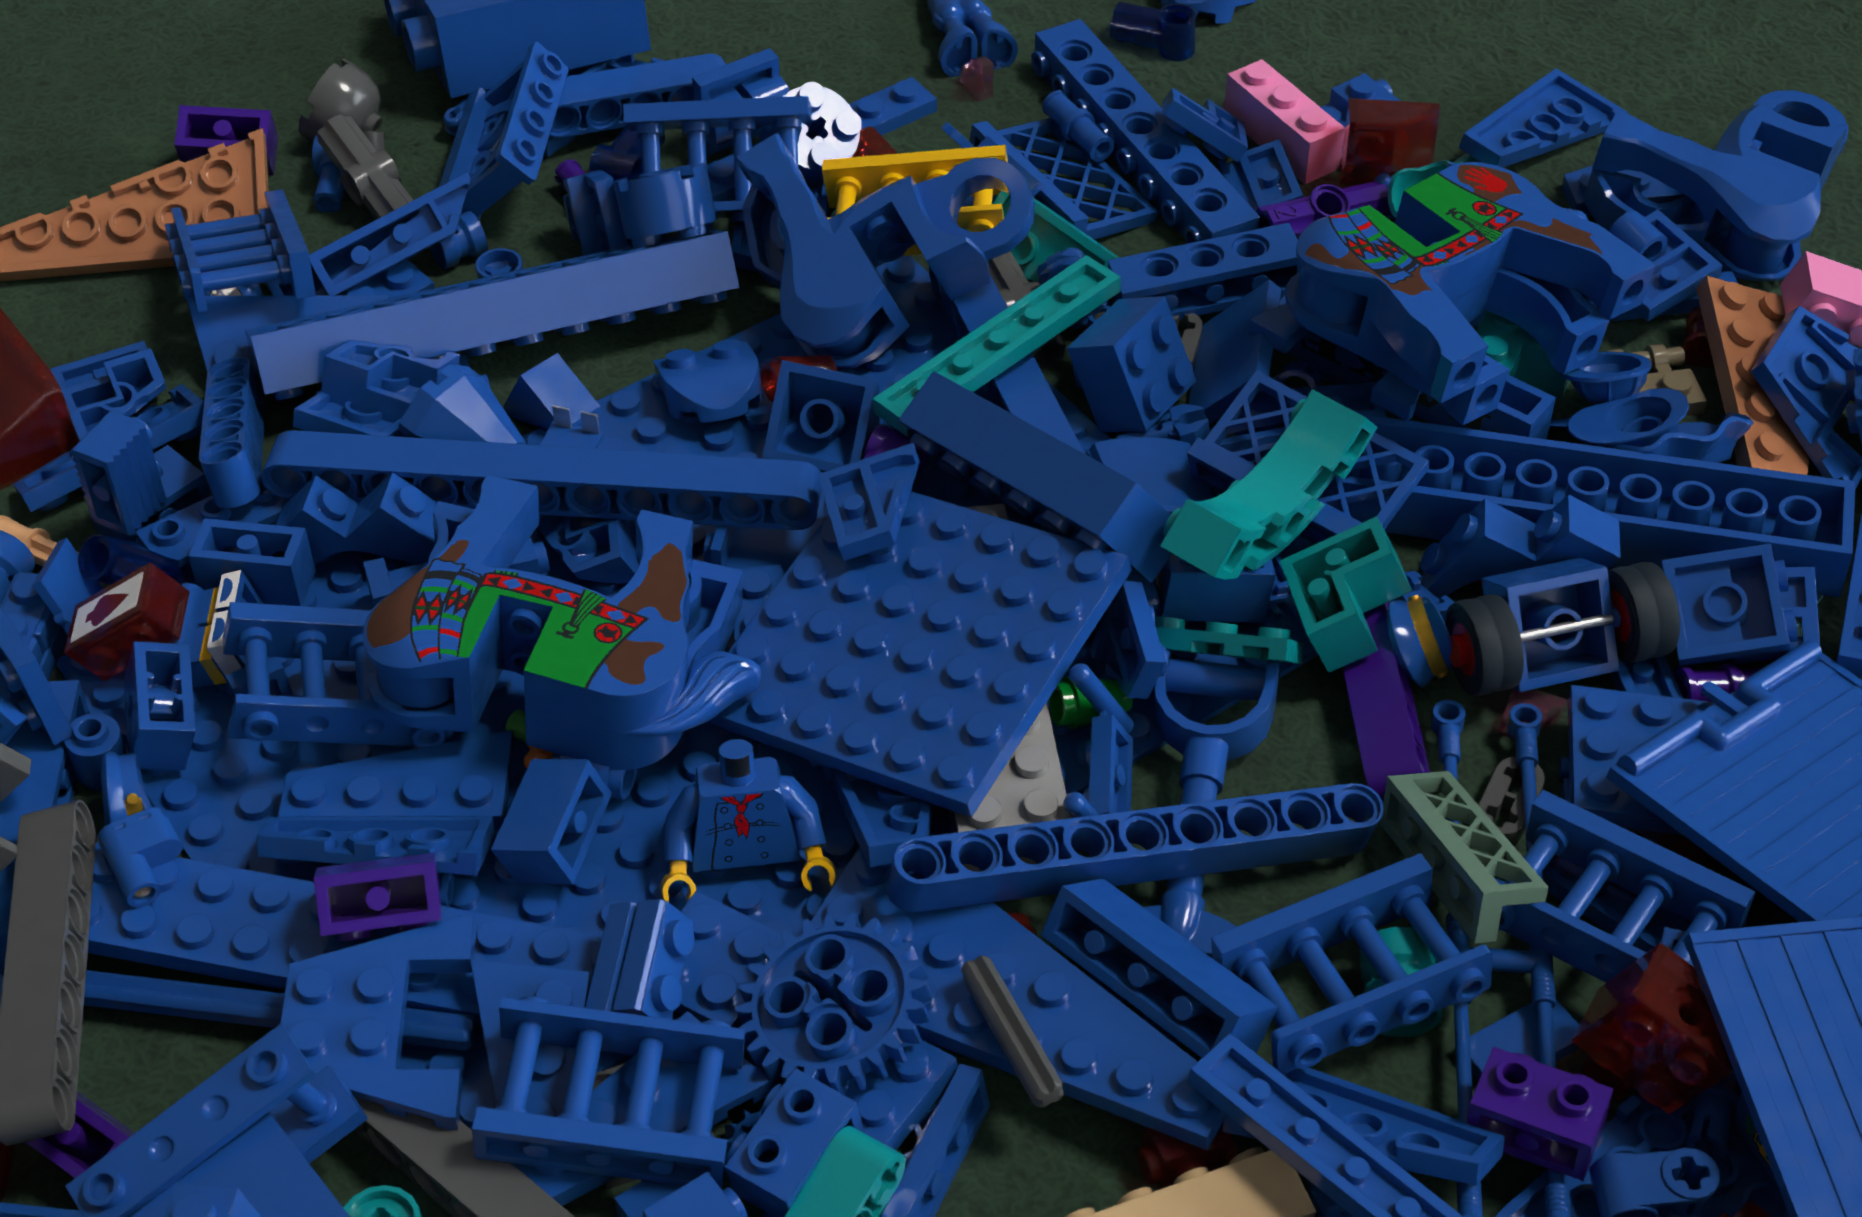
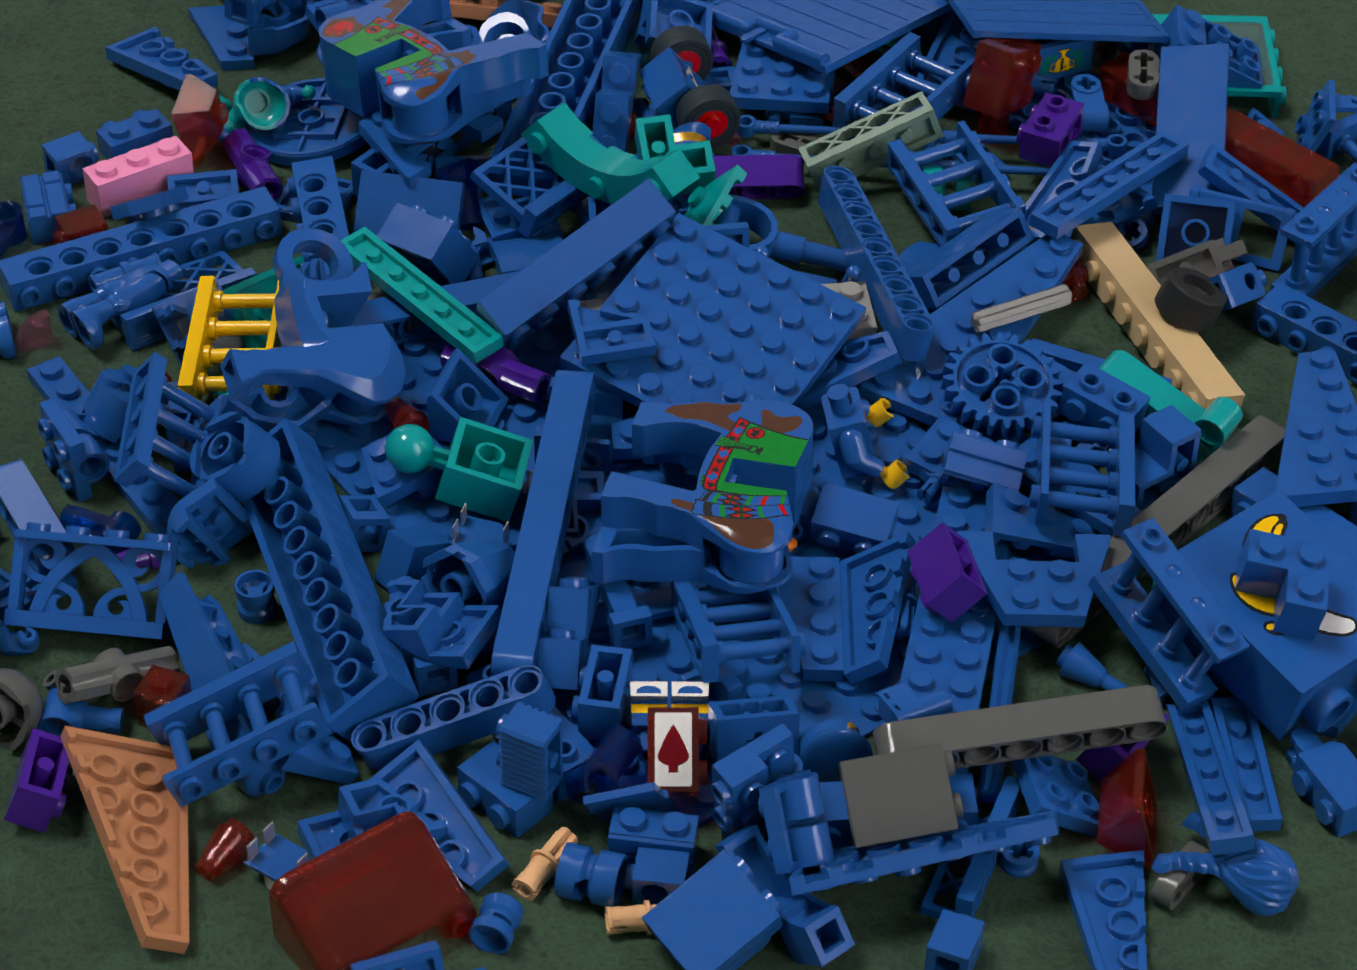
camera: 90 degrees left, 5 degrees down
none -> blue brick [20,171,79,244]
none -> blue brick [41,131,99,184]
none -> clear red brick [53,204,109,245]
none -> blue piece [57,259,183,350]
none -> clear red brick [133,665,192,728]
none -> clear red cone [194,818,255,883]
none -> blue piece [244,821,311,895]
none -> blue brick [339,495,390,552]
none -> teal brick [385,417,533,522]

